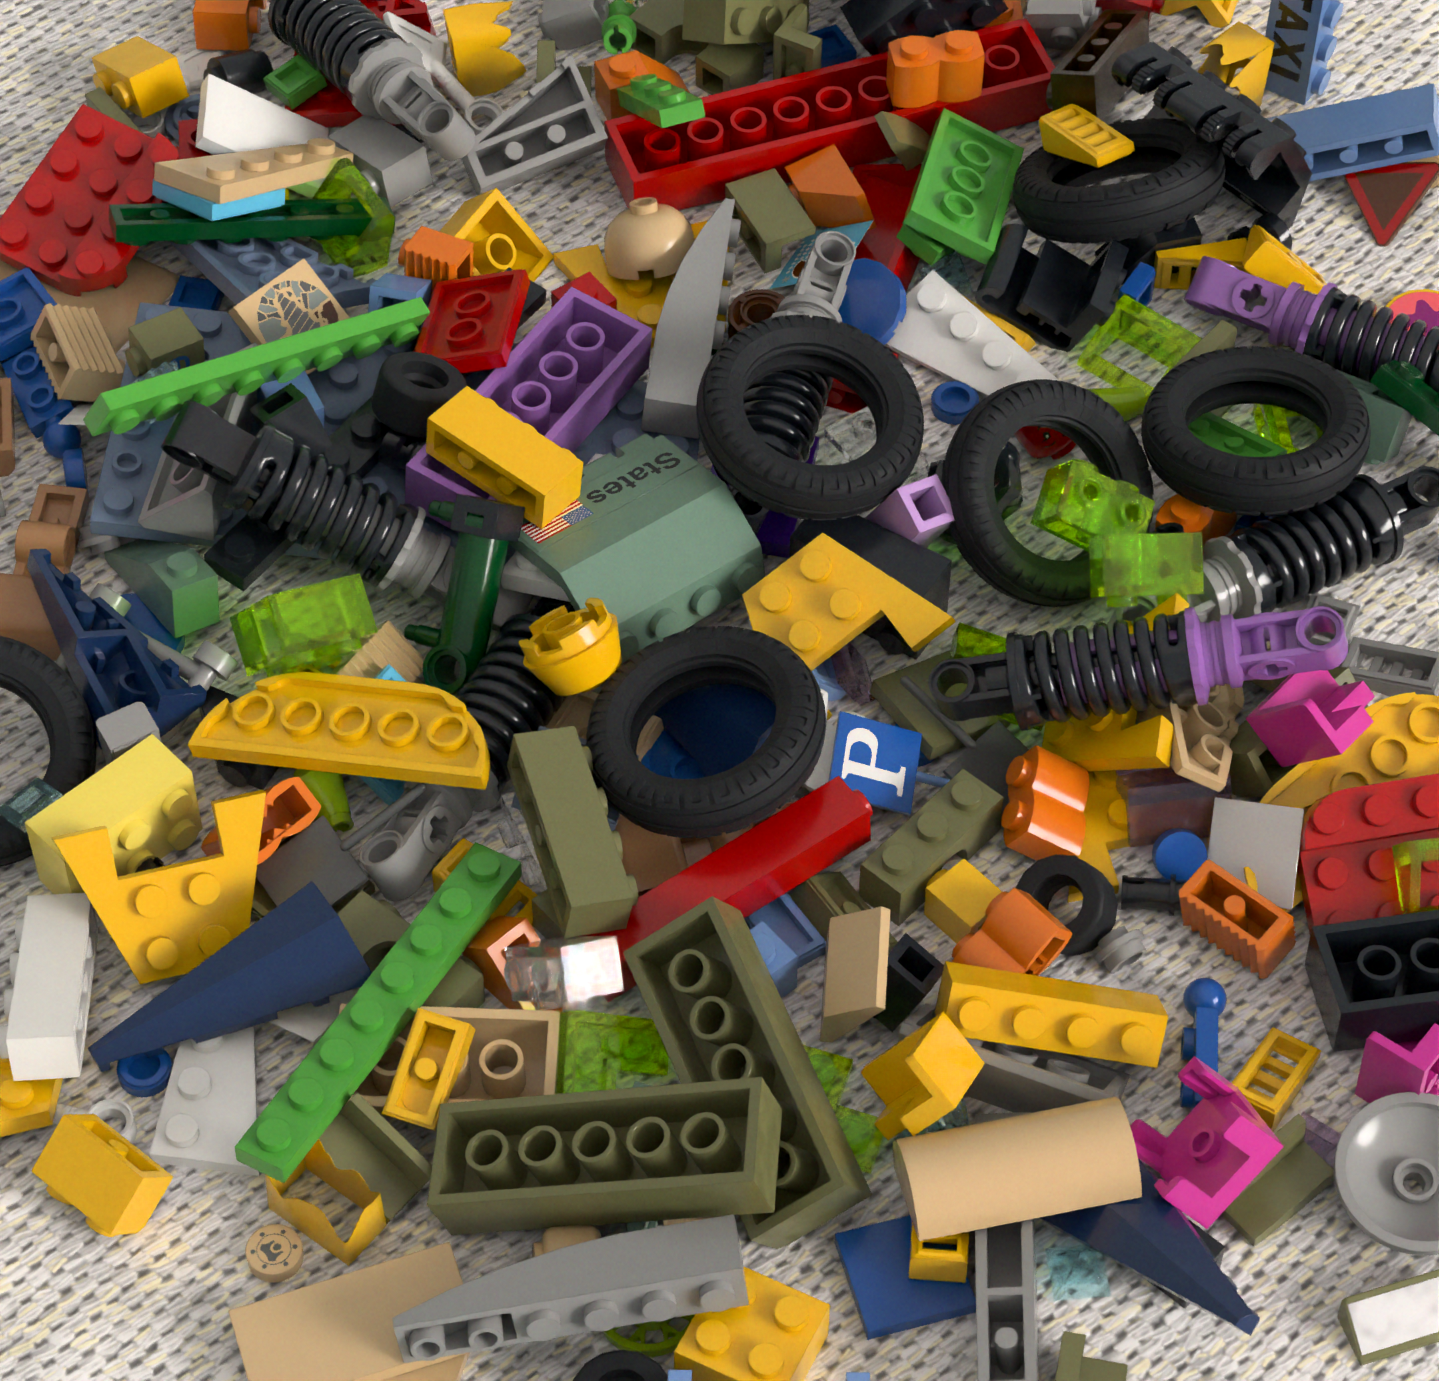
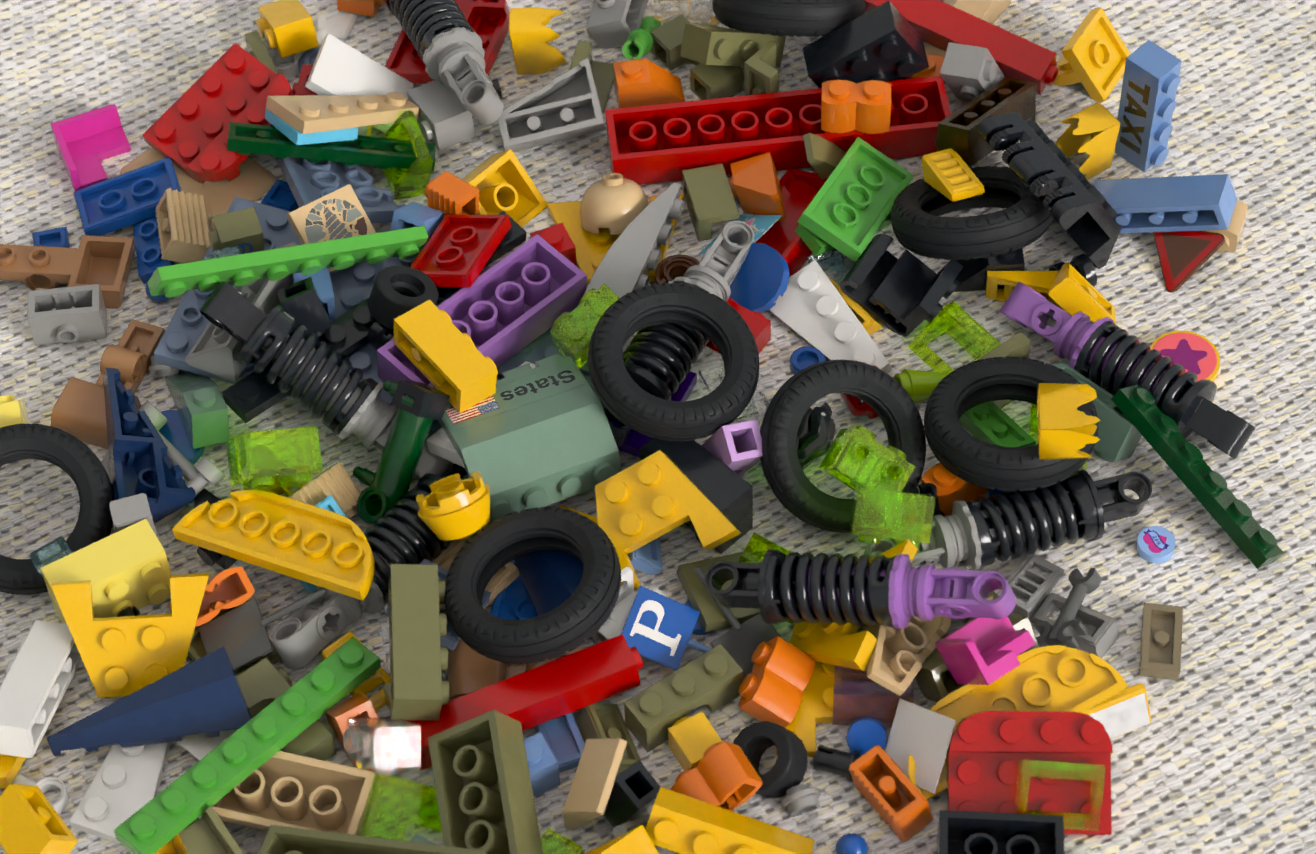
camera: 15 degrees right, 0 degrees up
blue tile [62,448,89,494] -> none
blue tile [116,1048,172,1097] -> none
black brick [203,48,273,94] -> none
bright green tile [263,54,327,110] -> none
lime cone [293,769,354,832] -> none
yellow slope [382,1008,476,1131] -> none
white piece [383,12,504,136] -> none
bright green plate [617,74,705,128] -> none
blue tile [808,24,857,68] -> none
tile [831,642,876,704] -> none
blue tile [1115,262,1156,326] -> none
none -> clear neon green brick [550,283,619,369]
none -> dark grey bar [1034,568,1101,649]
none -> yellow piece [1037,383,1101,460]

